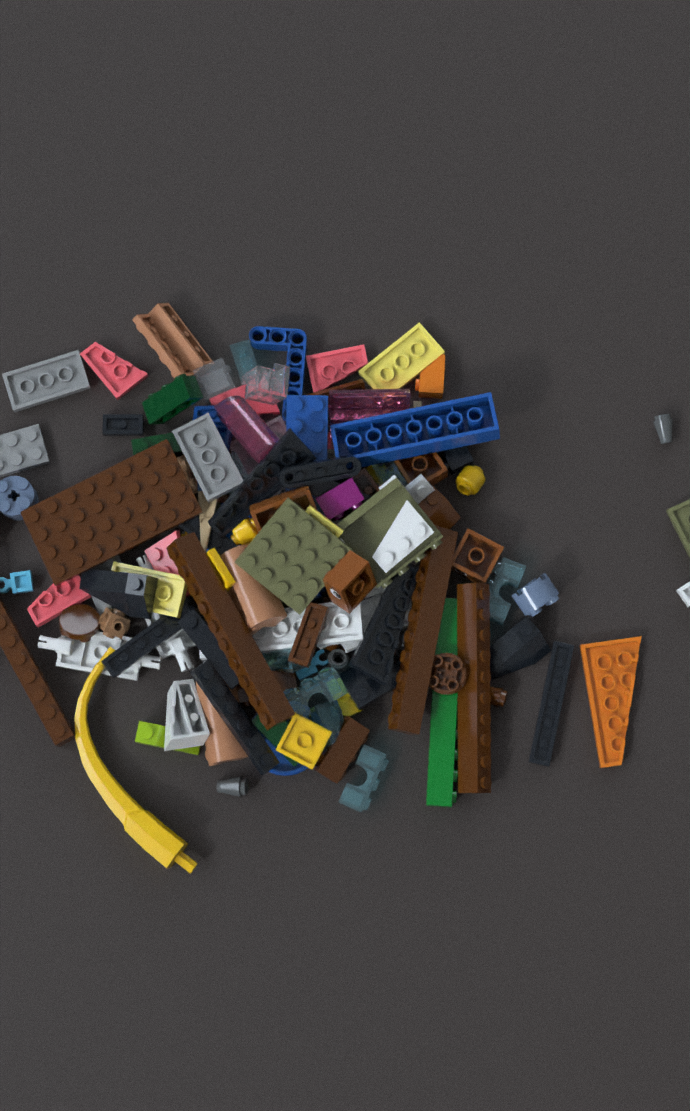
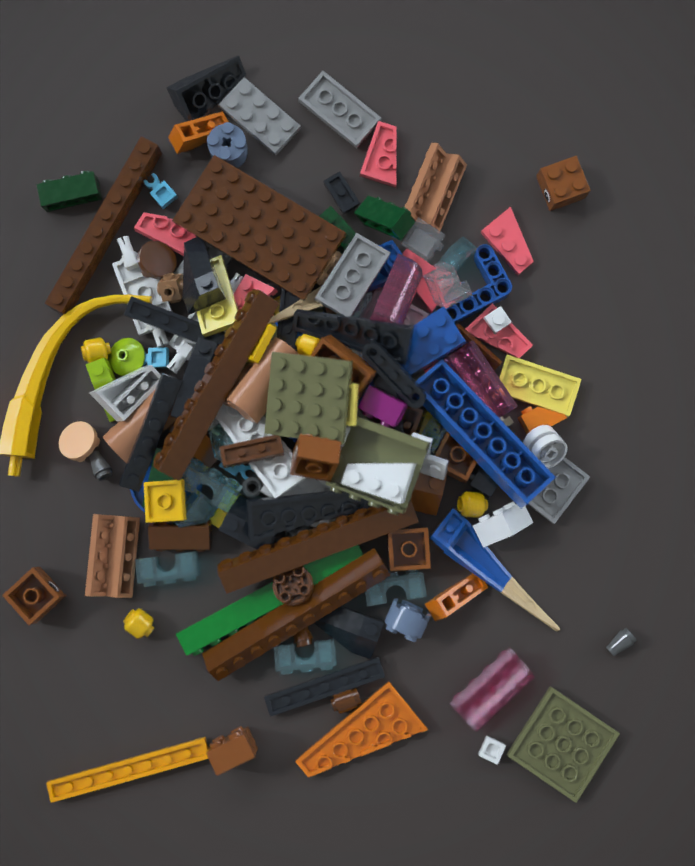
camera: 55 degrees right, 5 degrees up
none -> dark orange brick [2,567,66,625]
none -> light orange plate [46,737,209,803]
none -> light nougat tile [59,421,100,462]
none -> yellow head [81,337,111,363]
none -> nougat brick [85,514,140,598]
none -> lime dish [109,338,145,376]
none -> yellow head [123,608,154,639]
none -> medium azure plate [142,347,169,369]
none -> dark orange brick [206,726,258,776]
none -> clear light blue arch [274,639,337,674]
none -> reddish brown brick [330,688,362,714]
none -> orange slope [425,573,488,621]
none -> blue plate [429,508,560,631]
none -> clear pink brick [450,647,535,732]
none -> white brick [473,501,534,547]
none -> coral wing [481,207,534,275]
none -> white plate [483,306,512,334]
none -> white wheel [523,425,567,468]
none -> light grey plate [528,457,590,524]
none -> dark orange brick [536,155,591,211]

